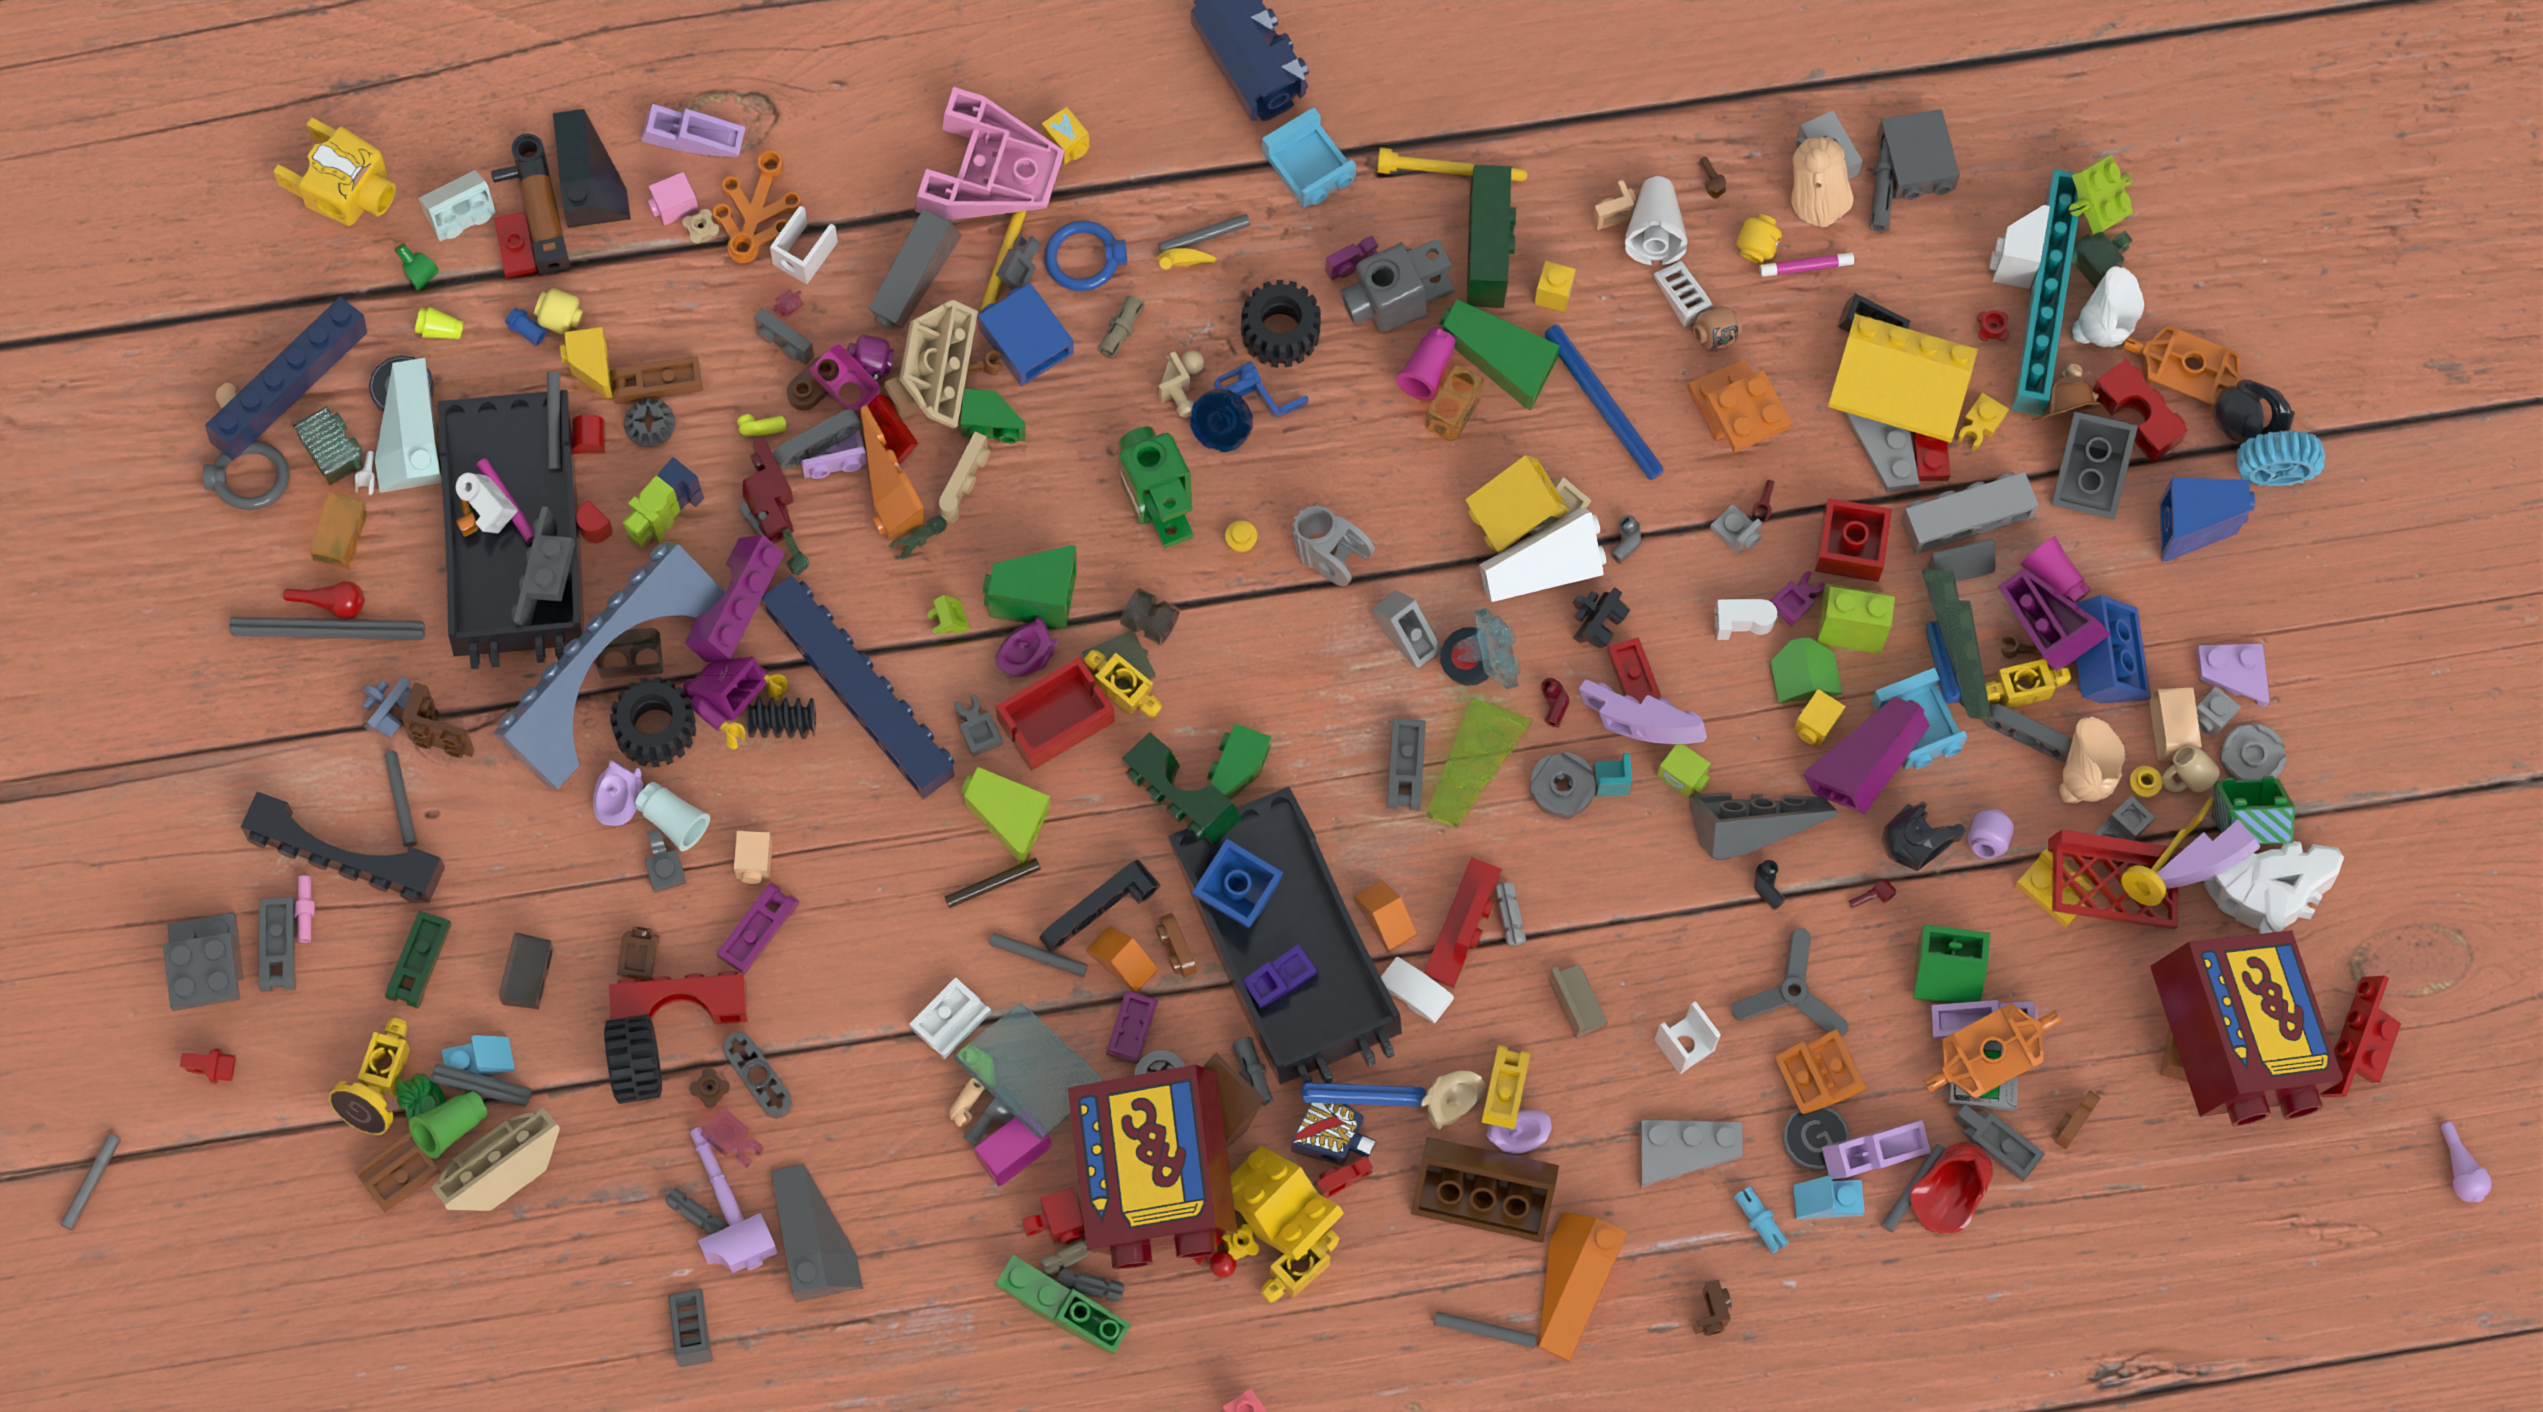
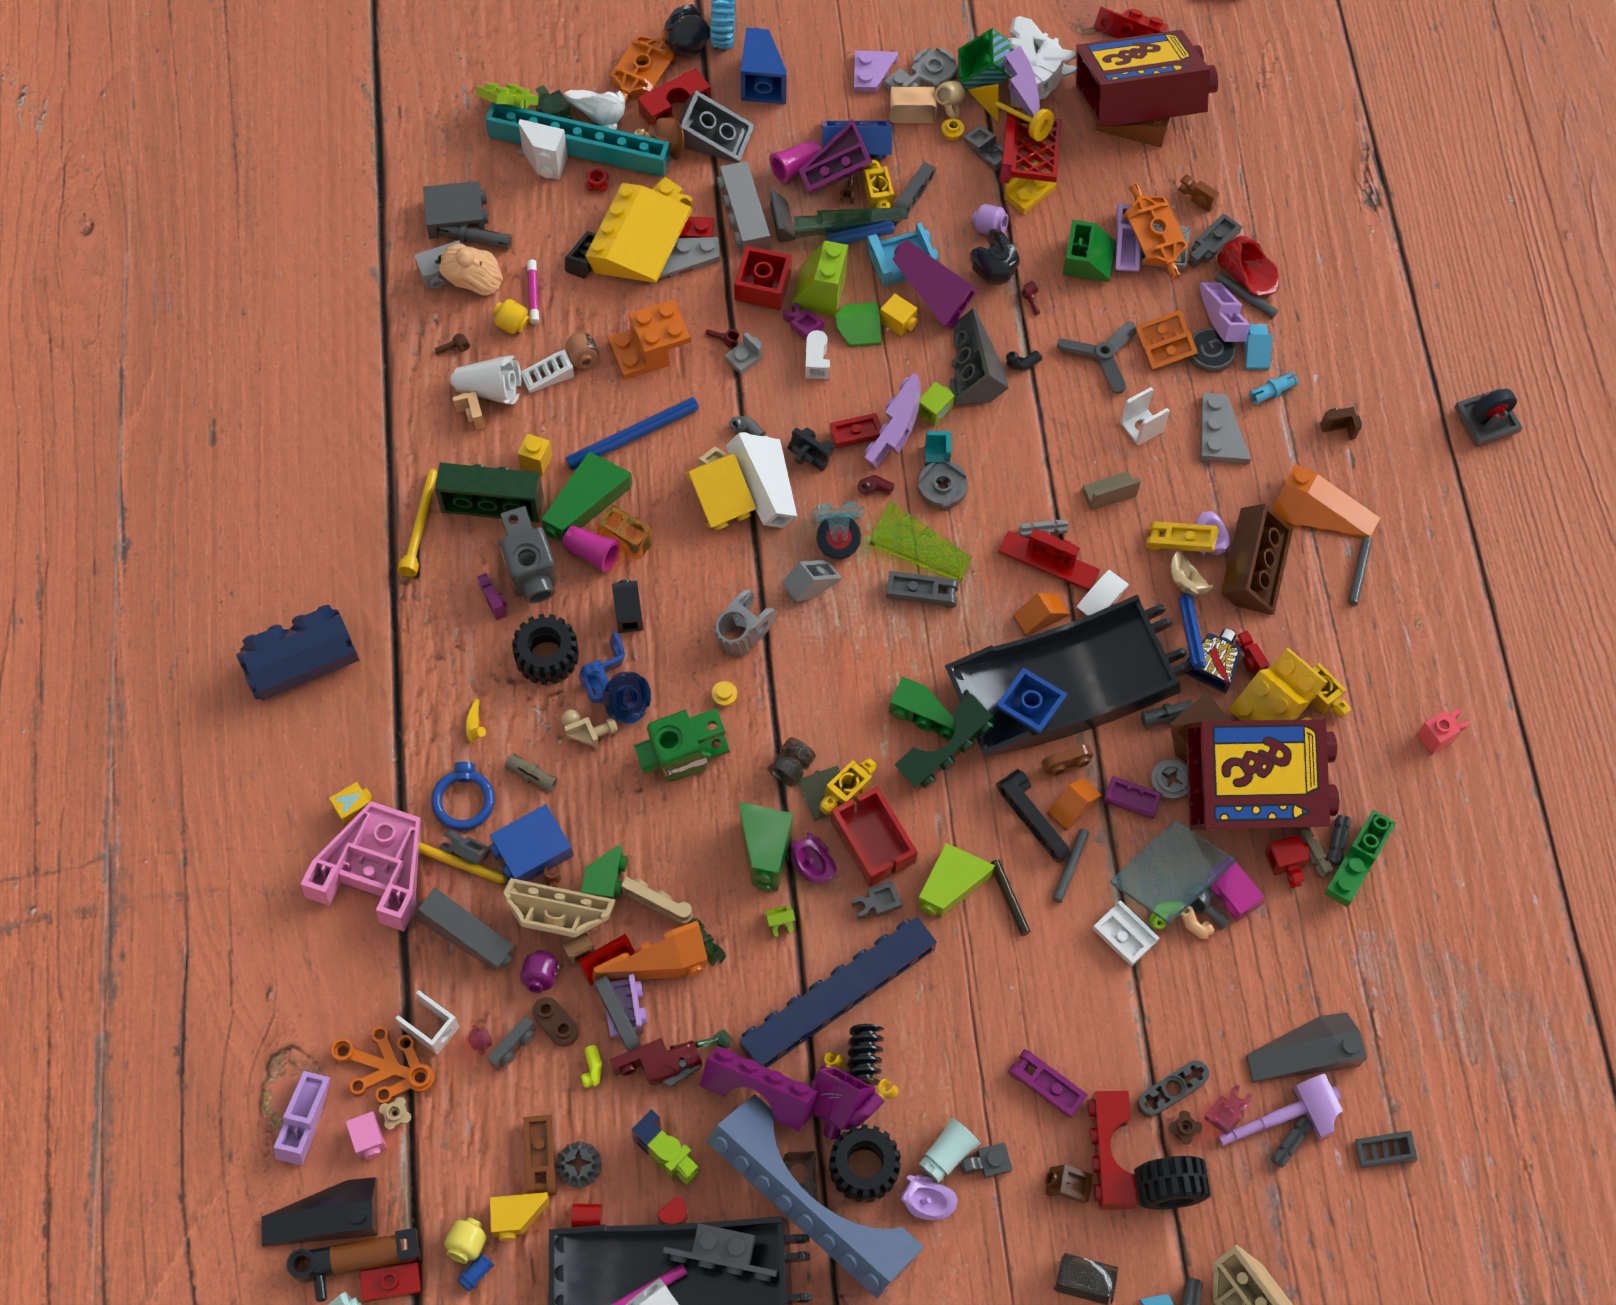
camera: 85 degrees left, 5 degrees down
dark grey bar [547,372,561,469] -> none
light nougat brick [734,831,773,884] -> none
dark pink piece [807,342,879,412] -> none
dark grey bar [1158,214,1250,253] -> none
dark purple slope [1242,944,1319,1008] -> none
medium azure panel [1262,107,1356,208] -> none
light nougat hair [2059,716,2125,804] -> none
none -> black slope [612,580,643,633]

